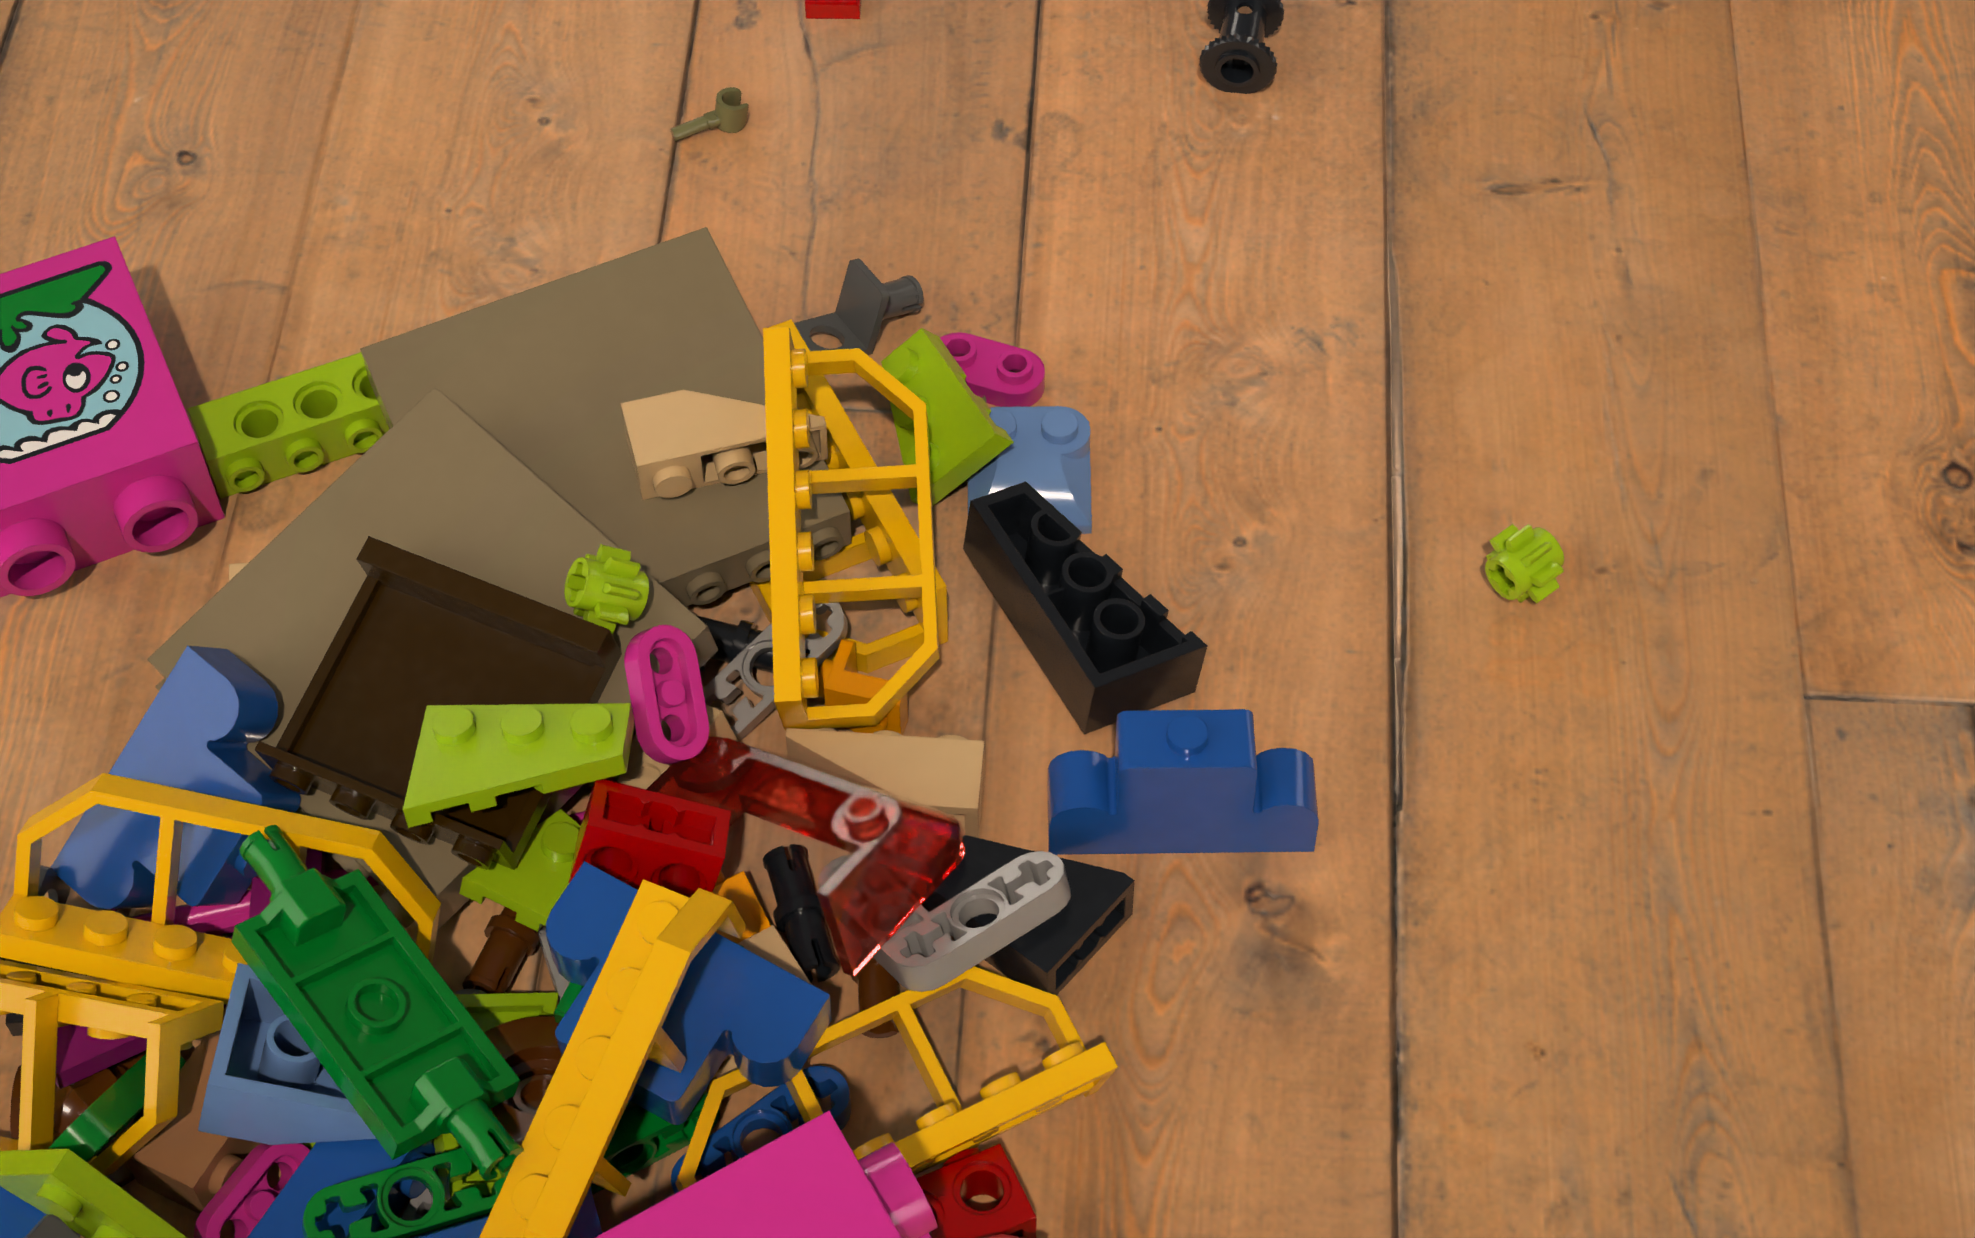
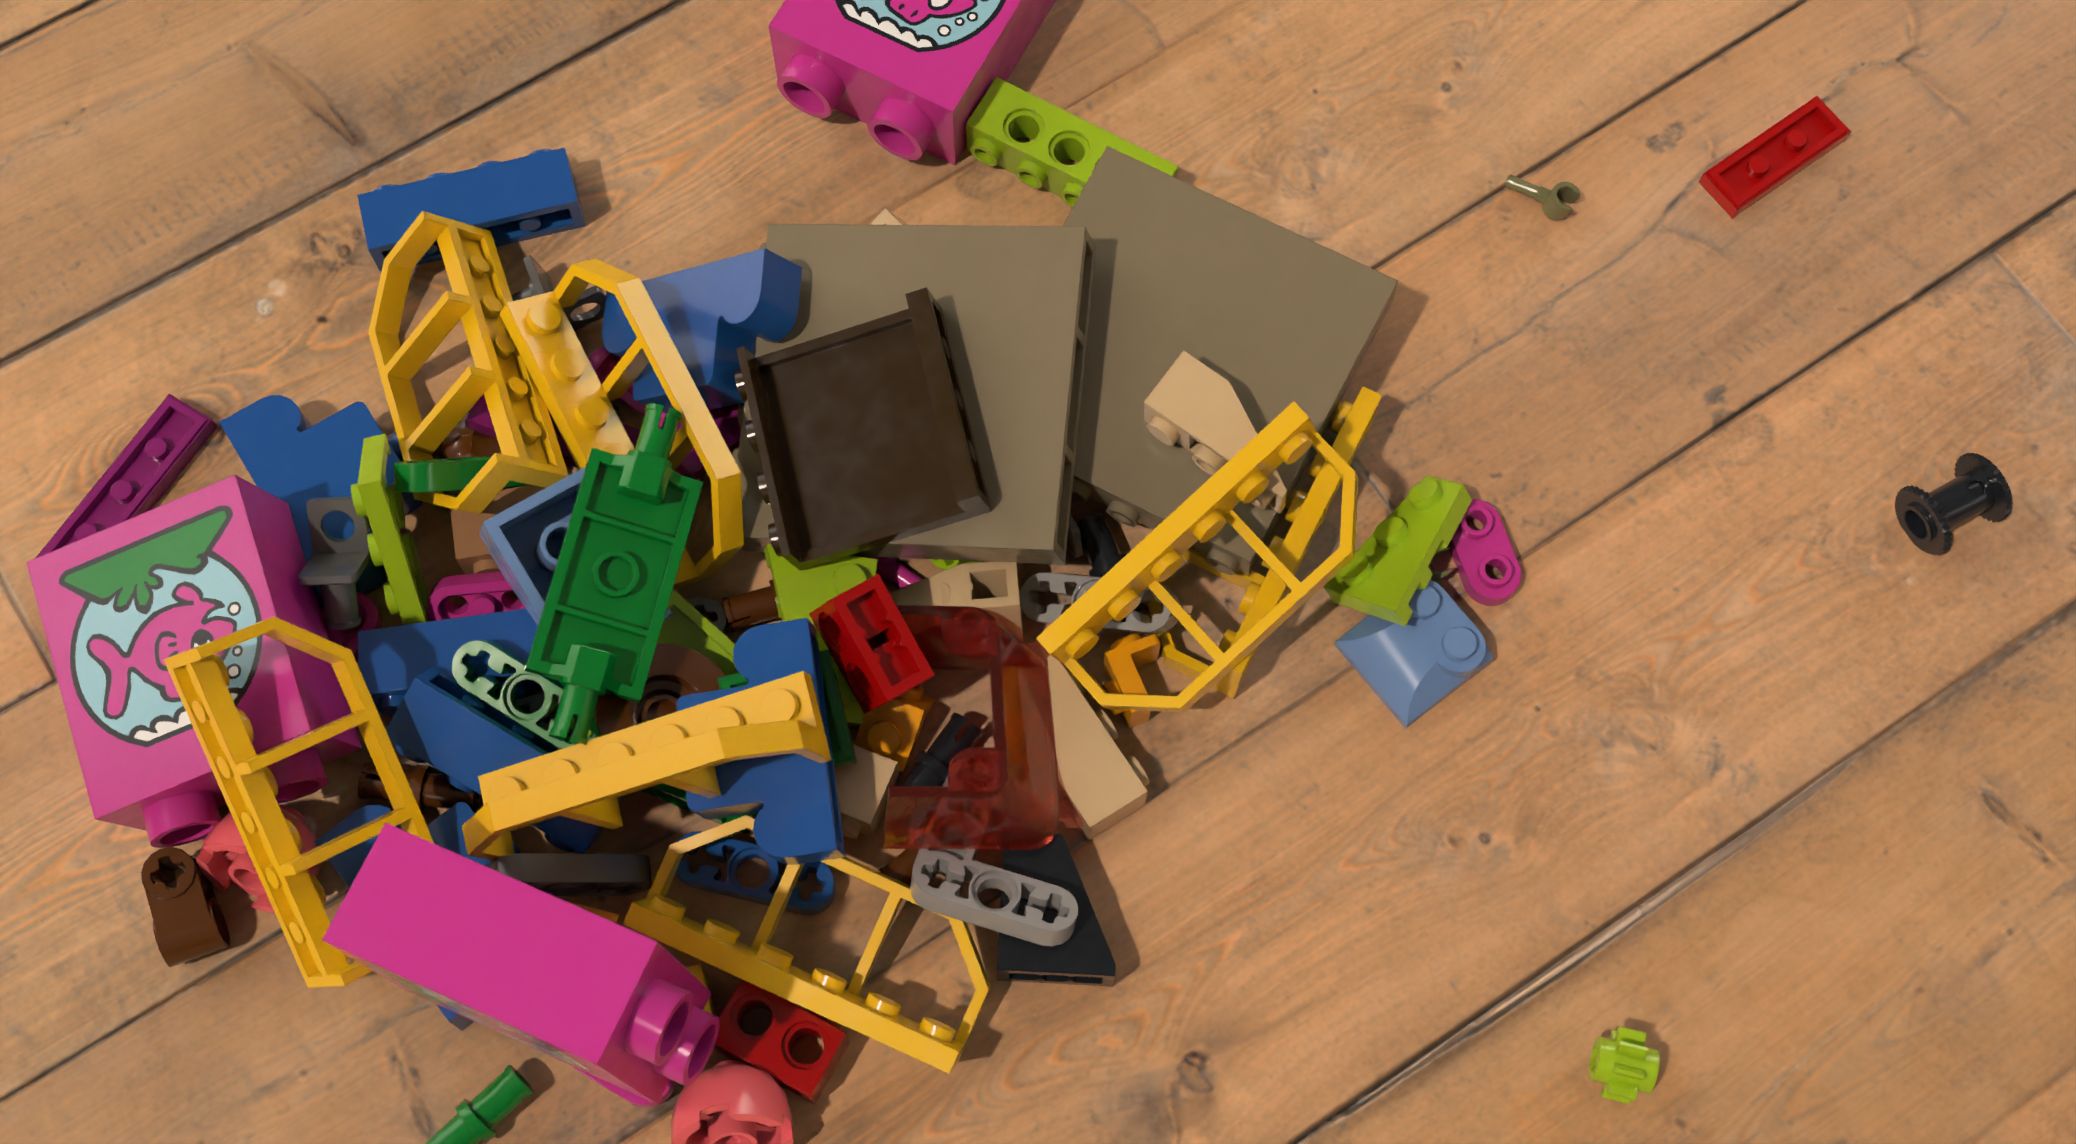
camera: 50 degrees right, 15 degrees up
lime wing [403,703,635,828] -> none
lime gear [564,544,649,634] -> none
dark pink plate [624,625,709,764] -> none
dark grey bracket [794,258,924,355] -> none
black wedge [963,481,1208,734] -> none
blue brick [1047,709,1319,855] -> none

